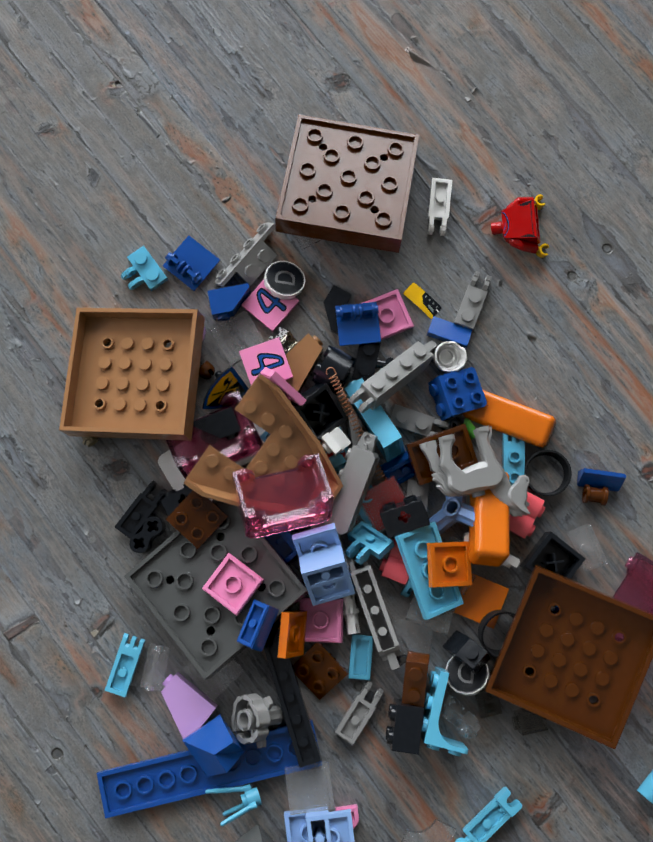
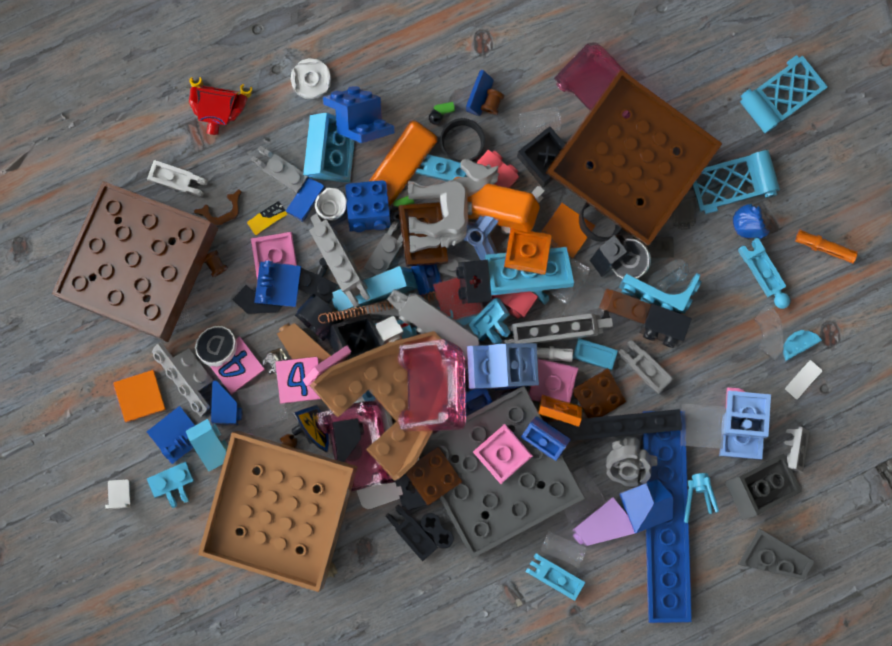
camera: 80 degrees left, 0 degrees up
none -> white bracket [105,480,130,509]
none -> orange tile [113,370,166,423]
none -> medium azure piece [186,419,228,472]
none -> reddish brown helmet [194,189,242,226]
none -> reddish brown bush [204,250,228,277]
none -> white tile [291,58,331,99]
none -> medium azure slope [303,113,355,183]
none -> blue bracket [323,86,395,143]
none -> arm [429,102,455,125]
none -> medium azure piece [693,150,780,214]
none -> blue hair [733,204,769,239]

